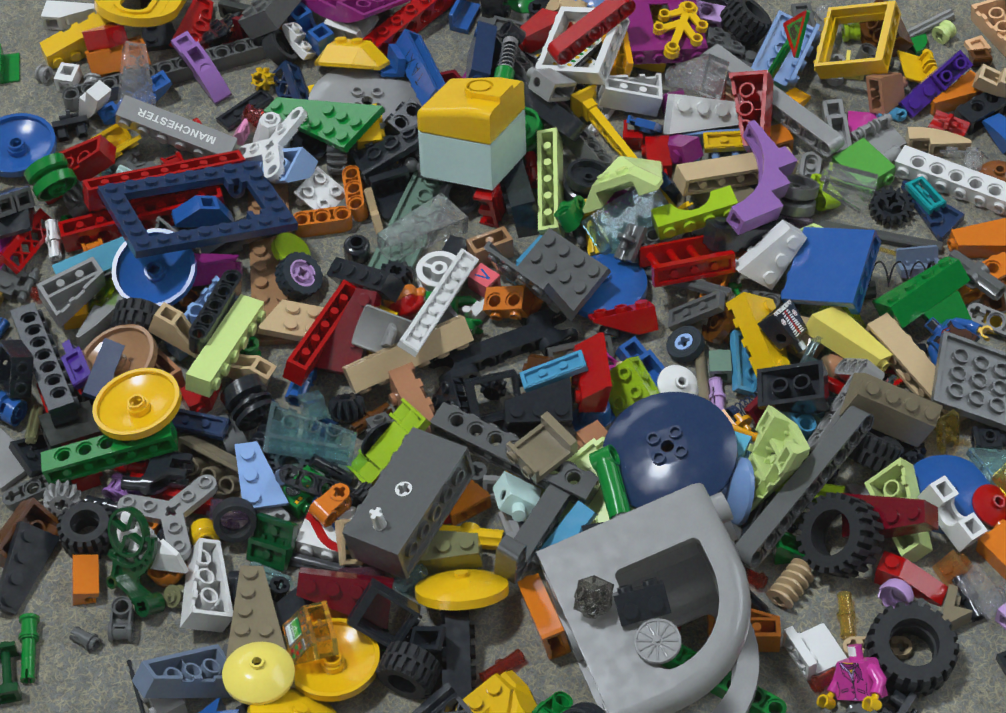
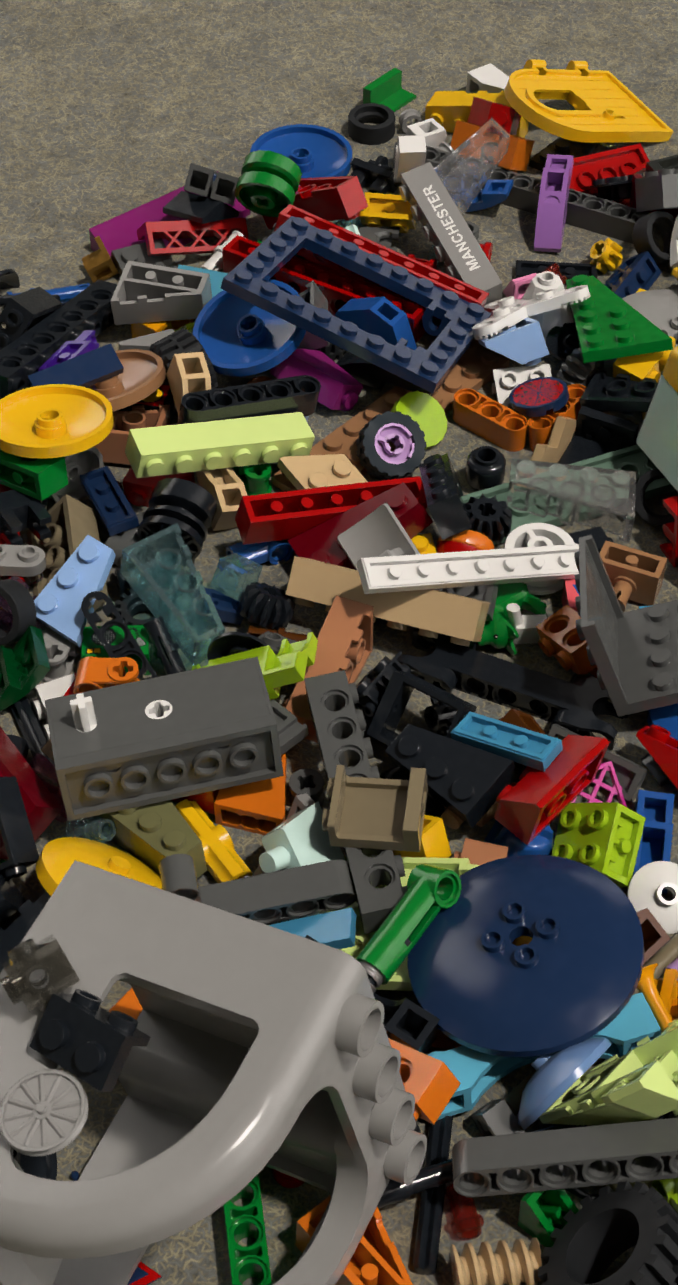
camera: 45 degrees right, 5 degrees down
none -> black tyre [348,103,395,145]
none -> tile [509,377,569,417]

